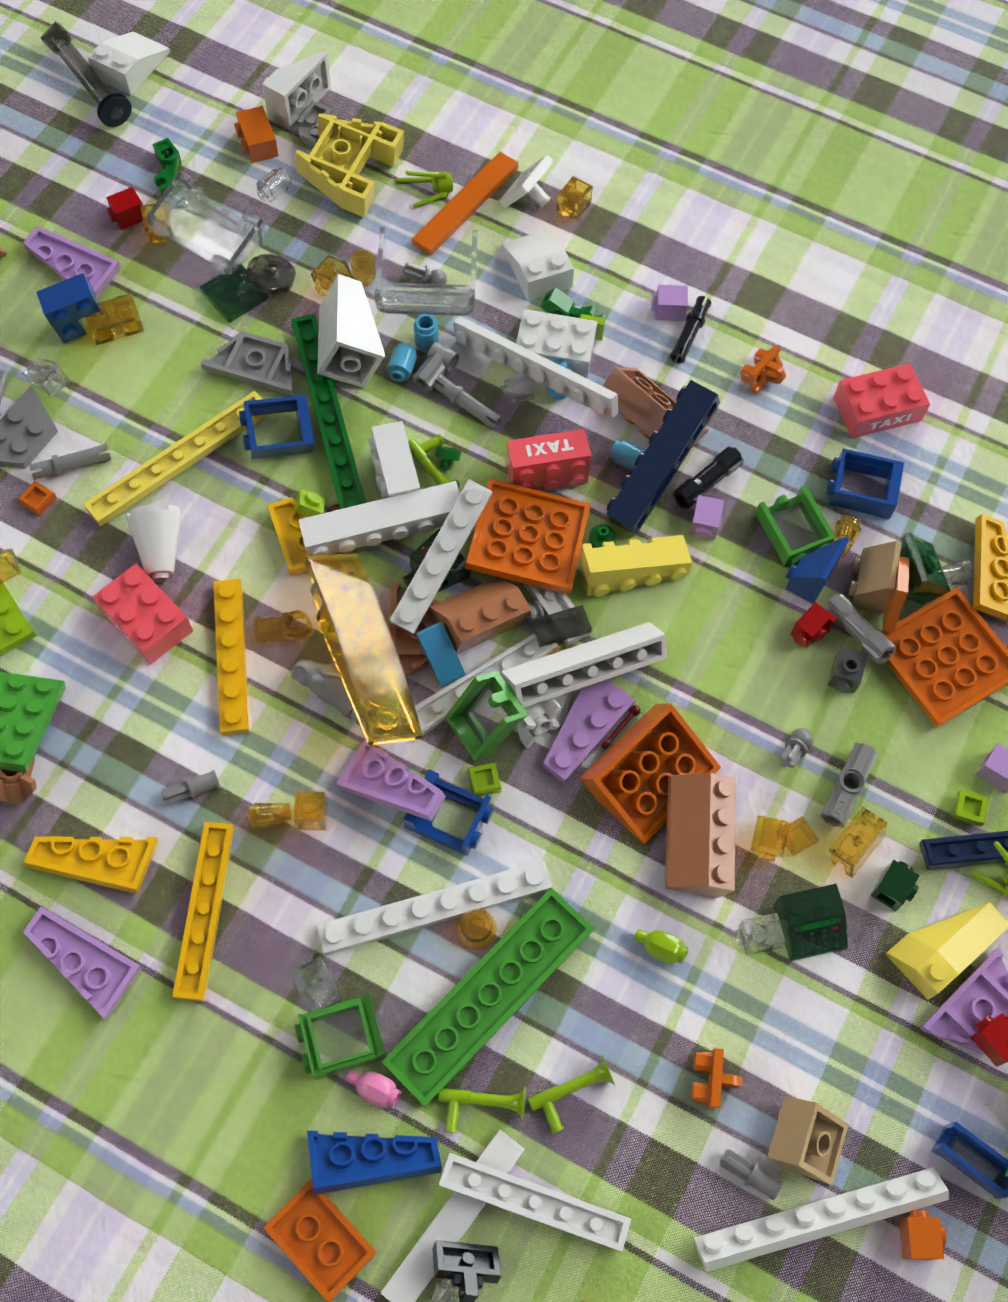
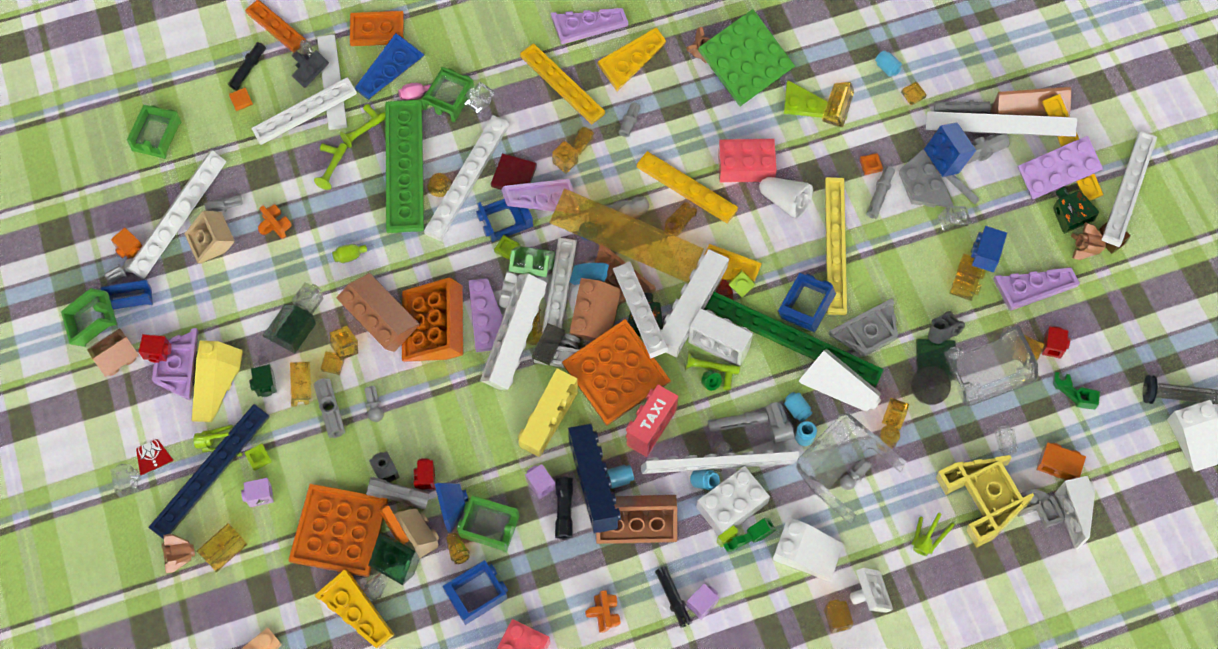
camera: 135 degrees right, 0 degrees up
orange tile [412,152,518,256] -> none
green tile [589,524,616,548] -> none
dark red hinge [601,705,641,750] -> none
none -> light grey axle [105,258,133,283]
none -> dark red tile [491,153,537,190]
none -> dark grey piece [928,311,965,344]

